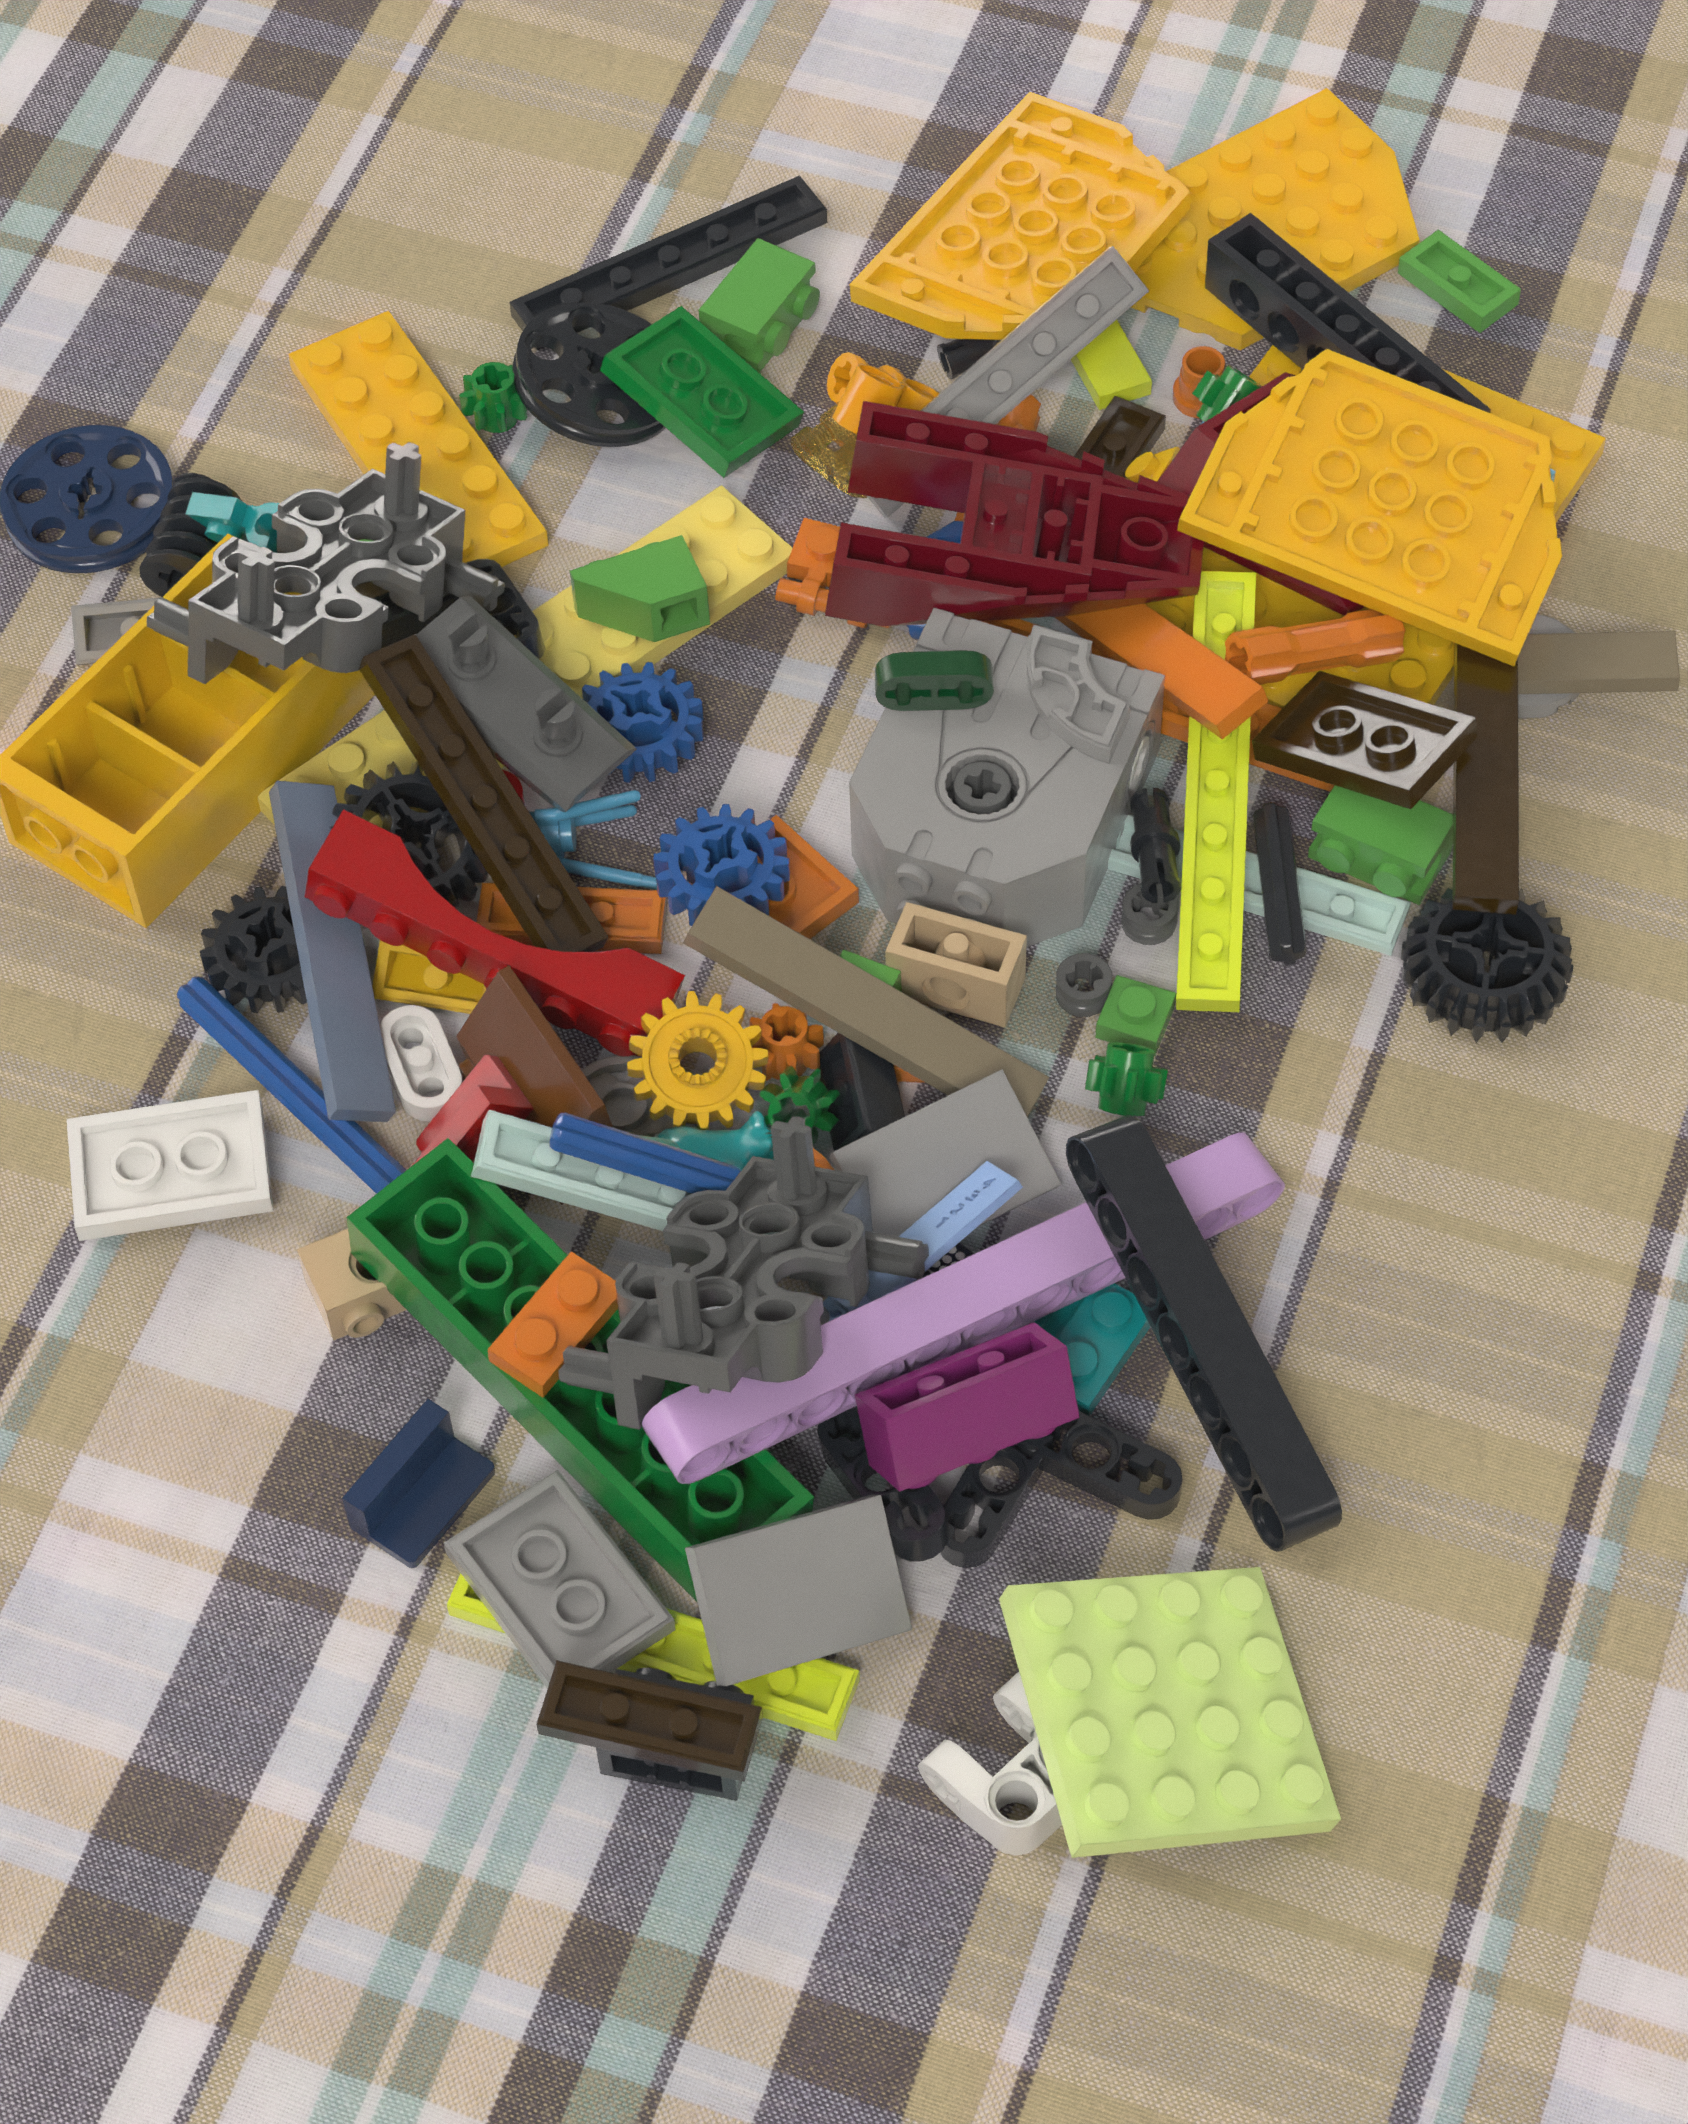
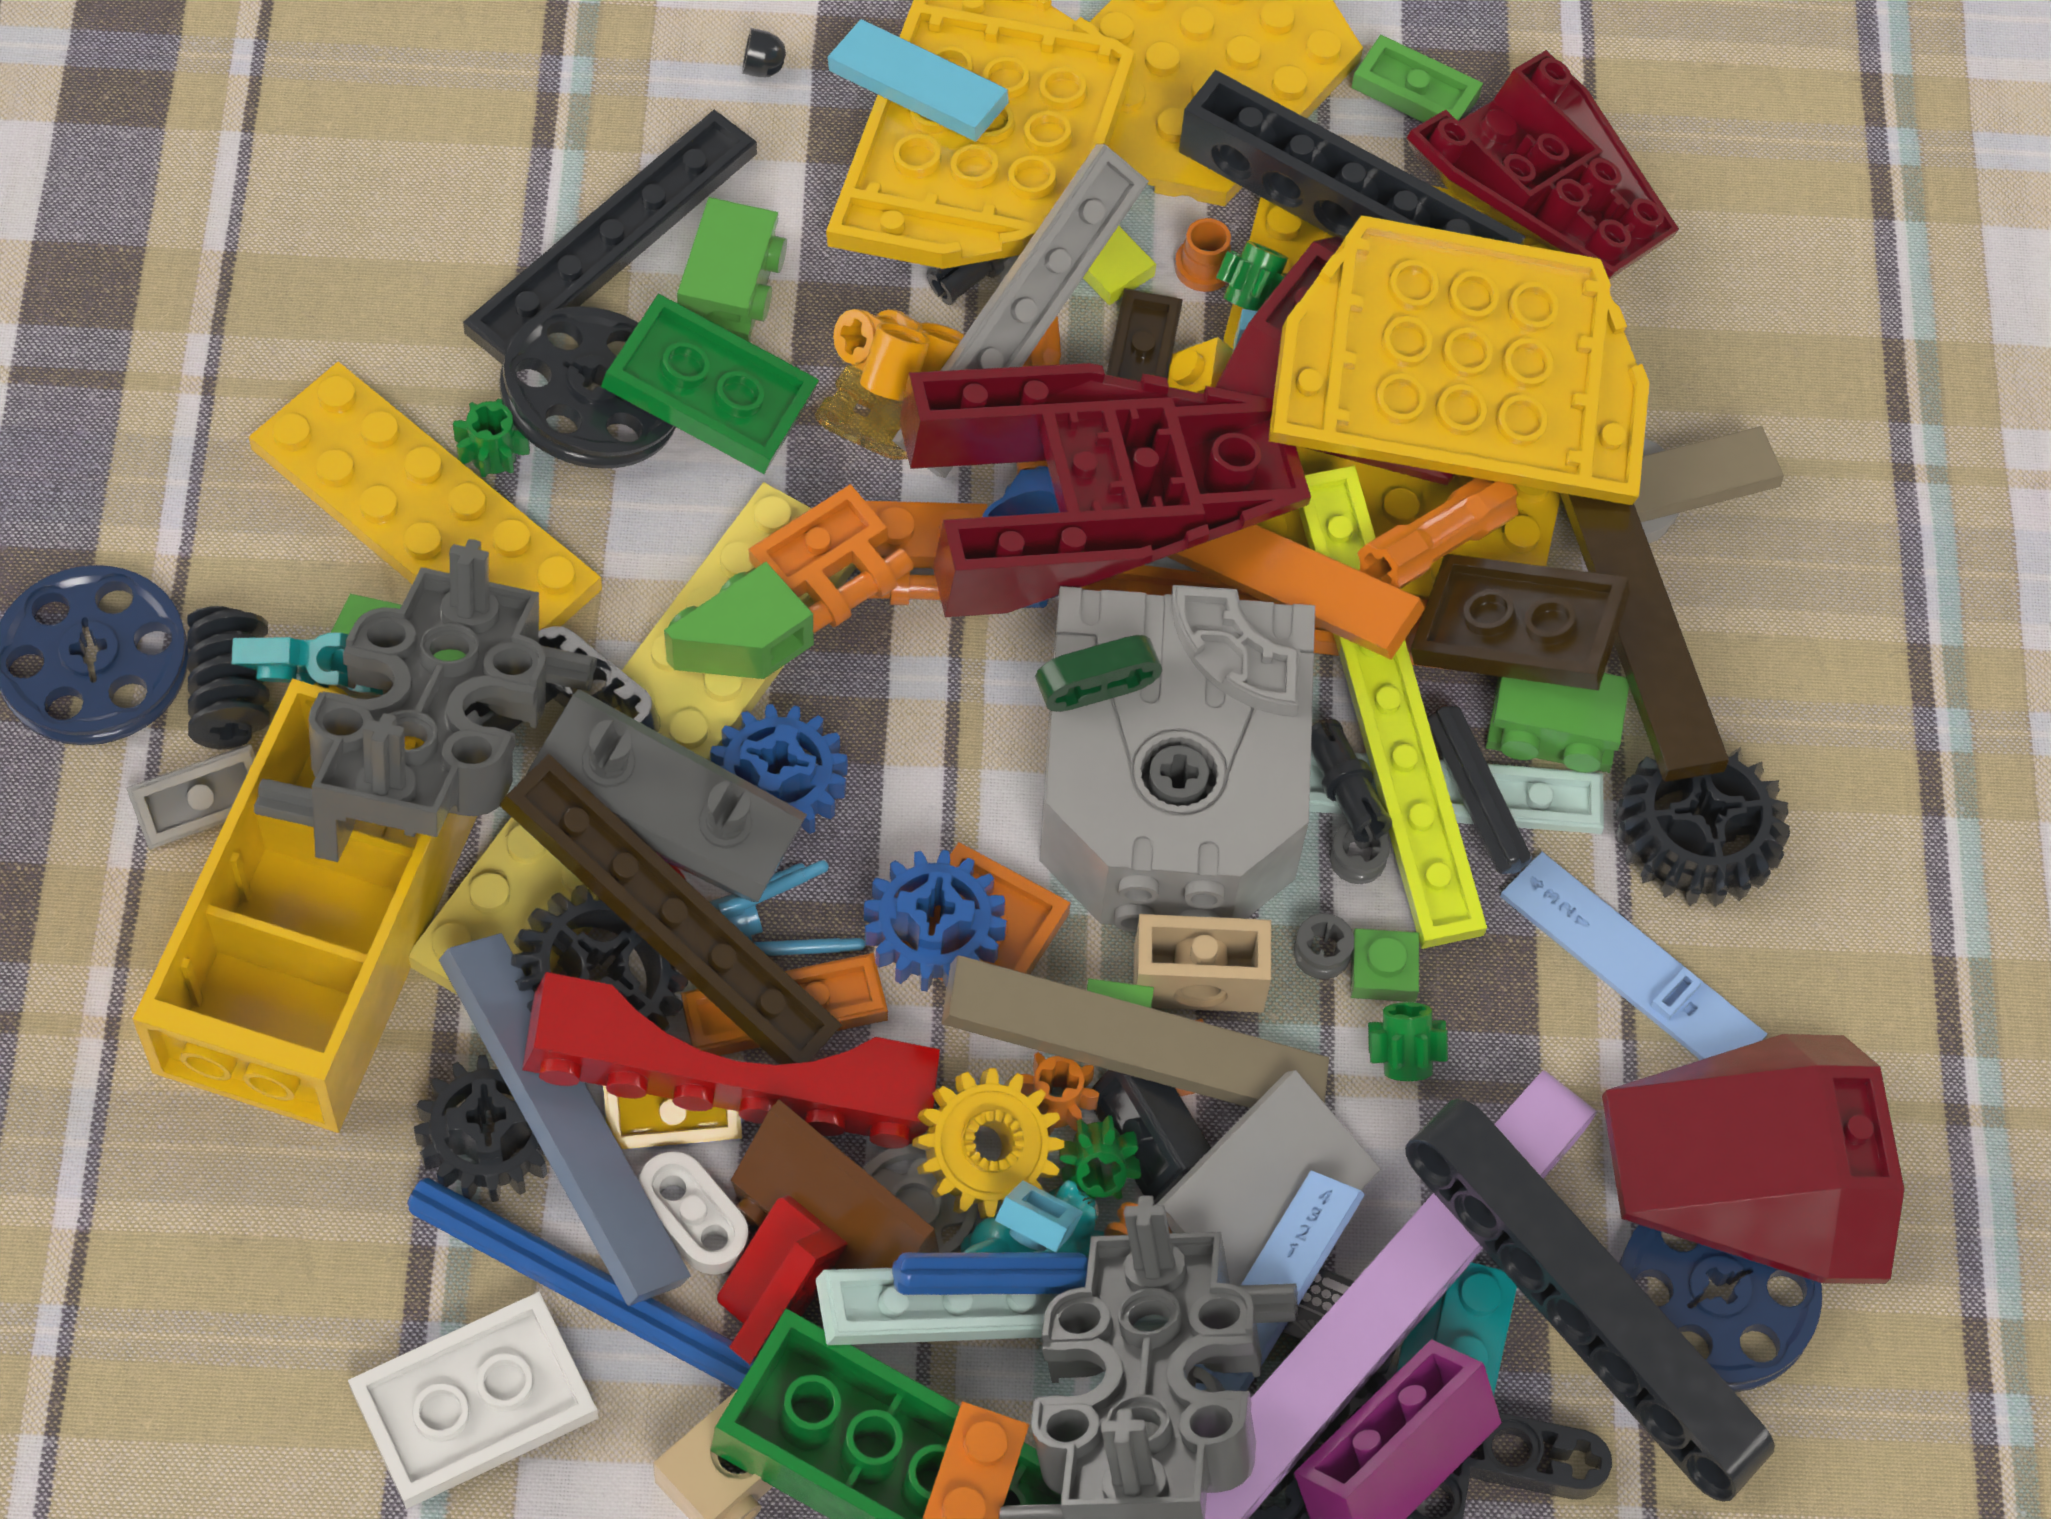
camera: 25 degrees left, 5 degrees up
none -> black hinge [742,28,786,77]
none -> orange plate [748,484,914,634]
none -> medium azure tile [828,19,1009,142]
none -> medium azure plate [995,1180,1083,1252]
none -> dark red wedge [1406,50,1679,280]
none -> light blue piece [1500,852,1767,1060]
none -> dark red wedge [1602,1034,1905,1284]
none -> dark blue wedge [1619,1225,1822,1392]

